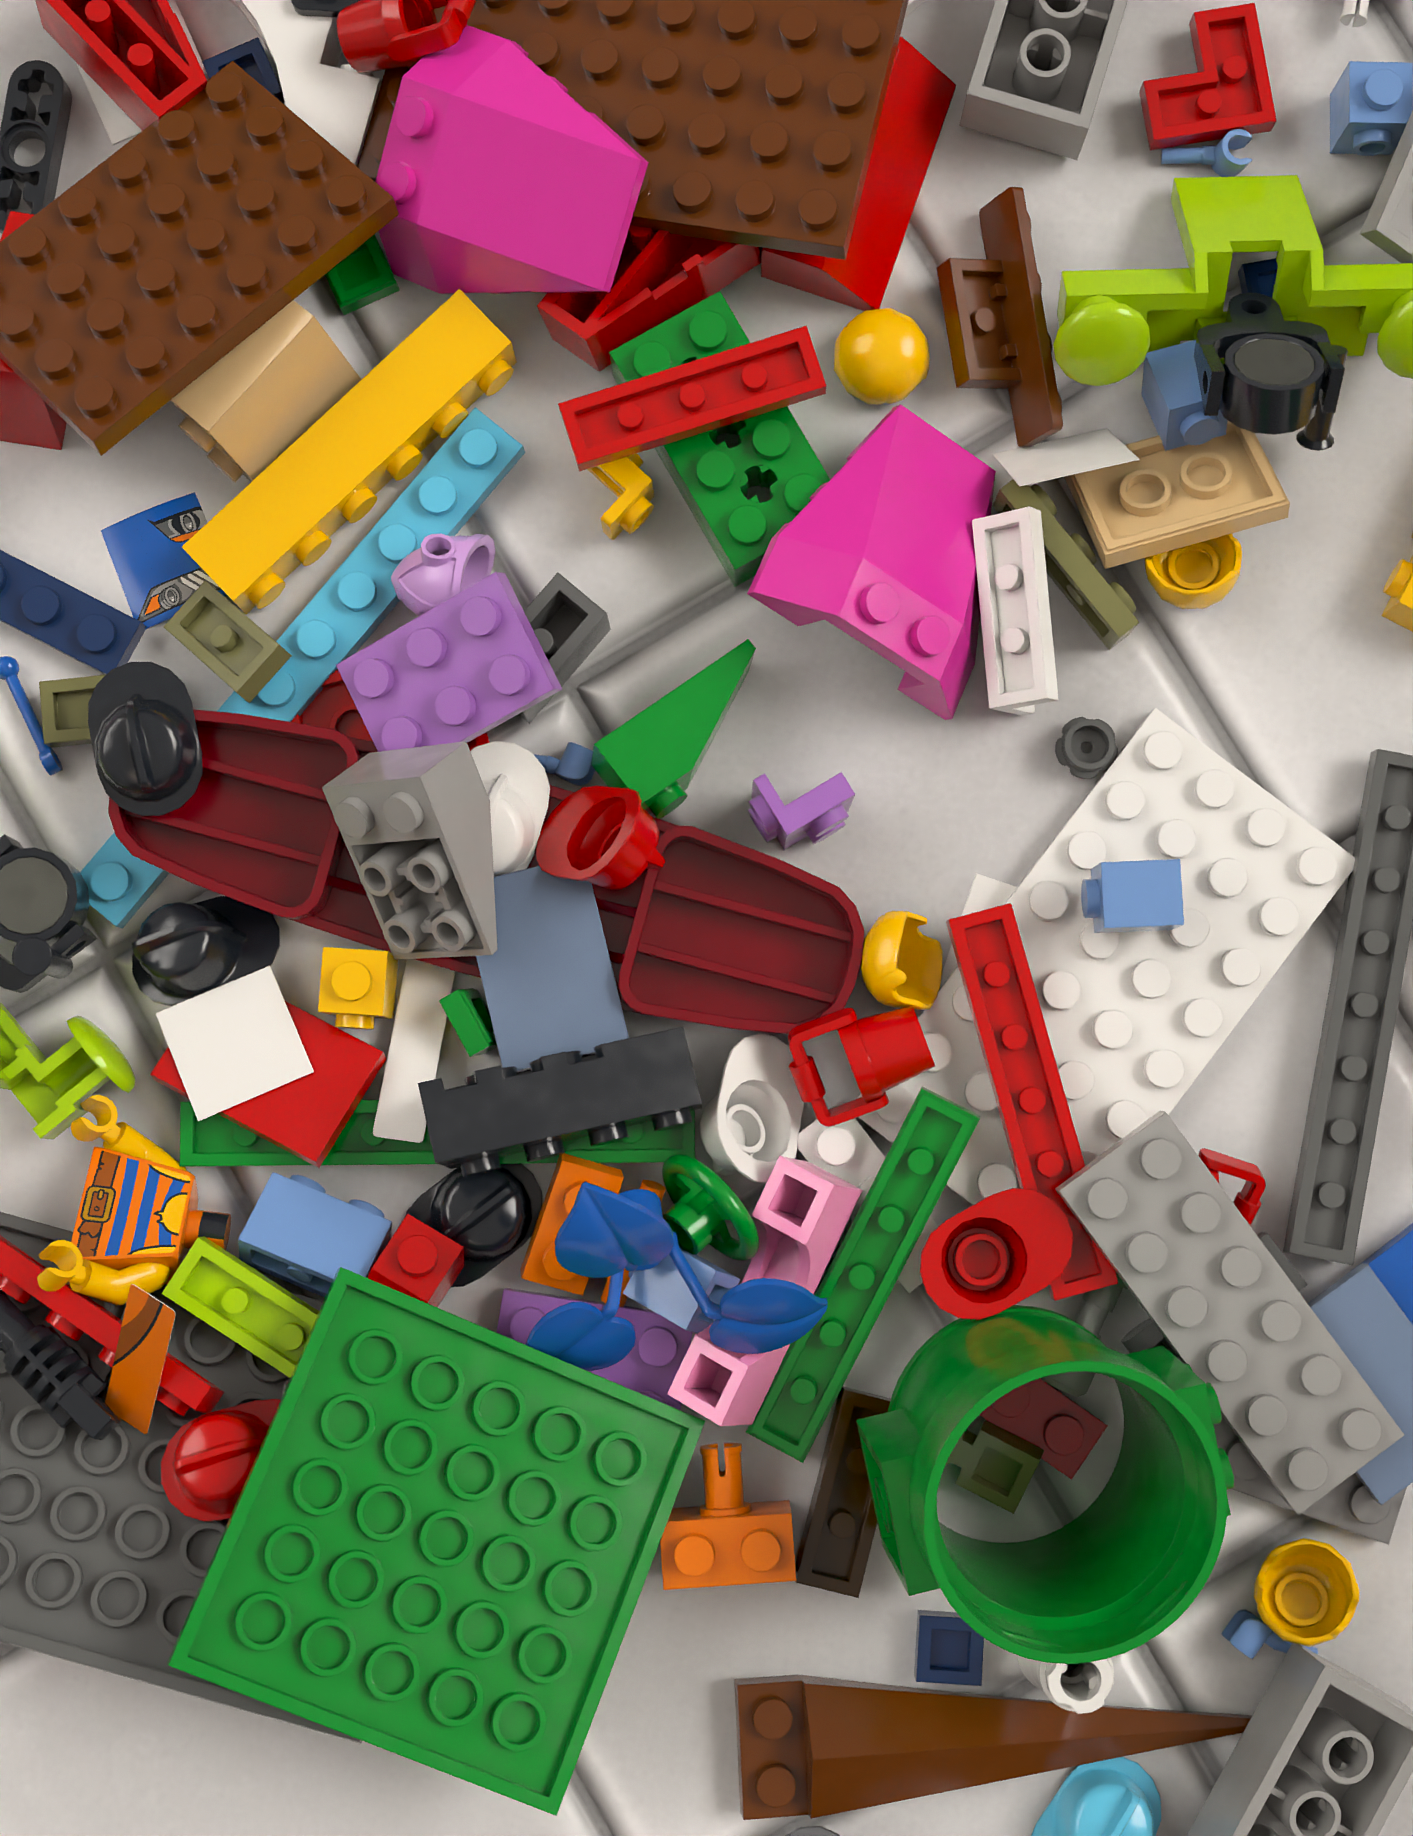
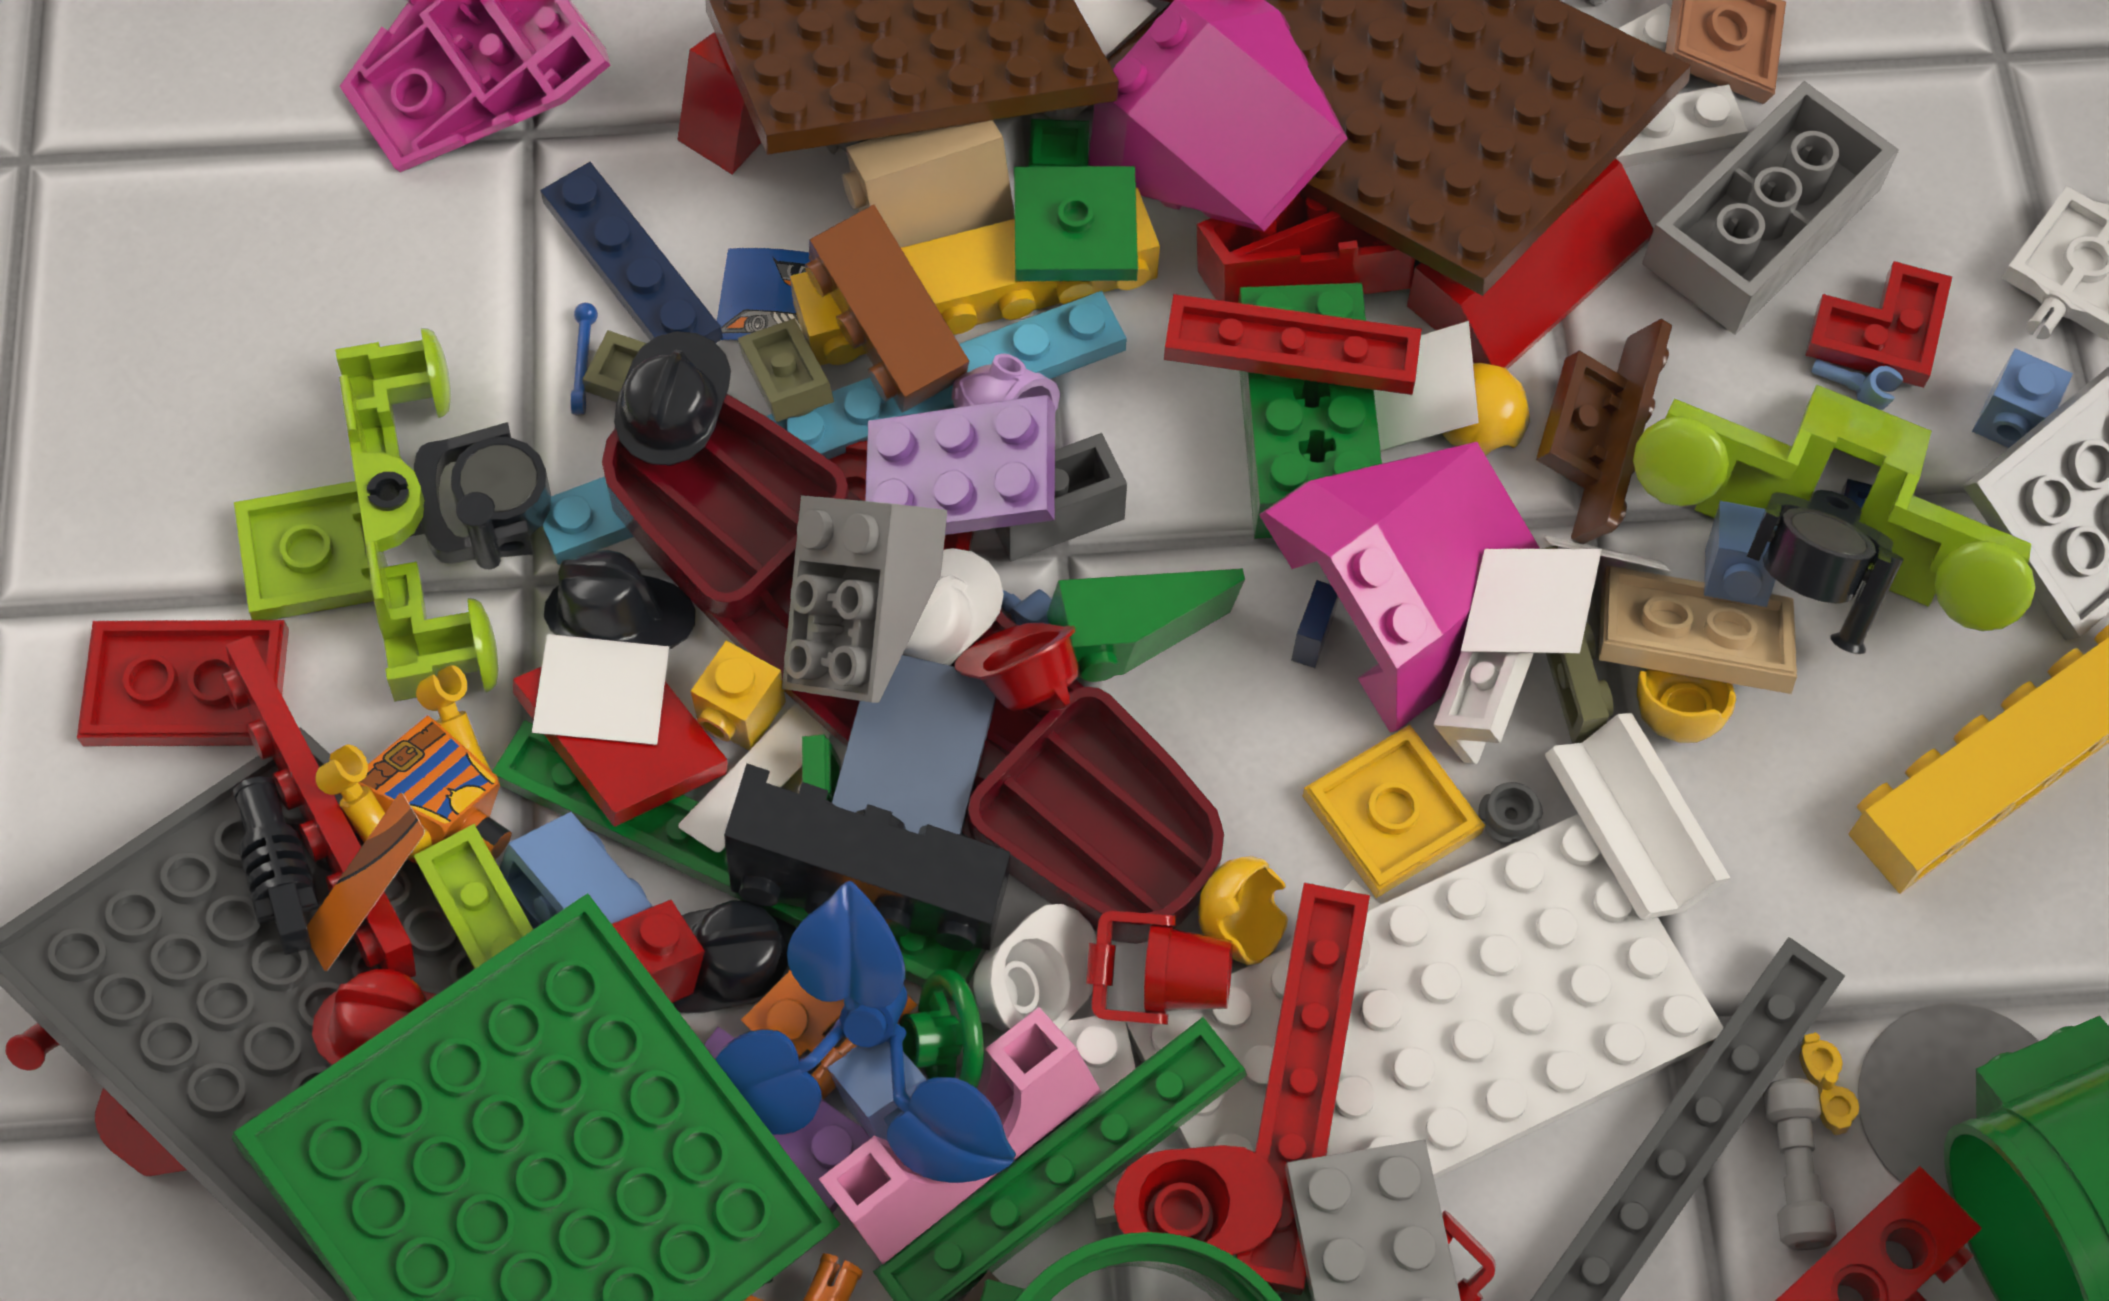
camera: 20 degrees right, 20 degrees down
yellow bracket [587,454,654,540] -> none
medium lavender bracket [748,772,855,850] -> none
medium blue brick [1081,859,1184,933] -> none
none -> dark orange brick [805,204,969,413]
none -> green plate [1014,166,1138,281]
none -> dark blue tile [1291,580,1339,668]
none -> yellow tile [1302,724,1485,899]
none -> white sticker [1374,321,1479,451]
none -> white sticker [1461,549,1602,653]
none -> white panel [1545,713,1730,920]

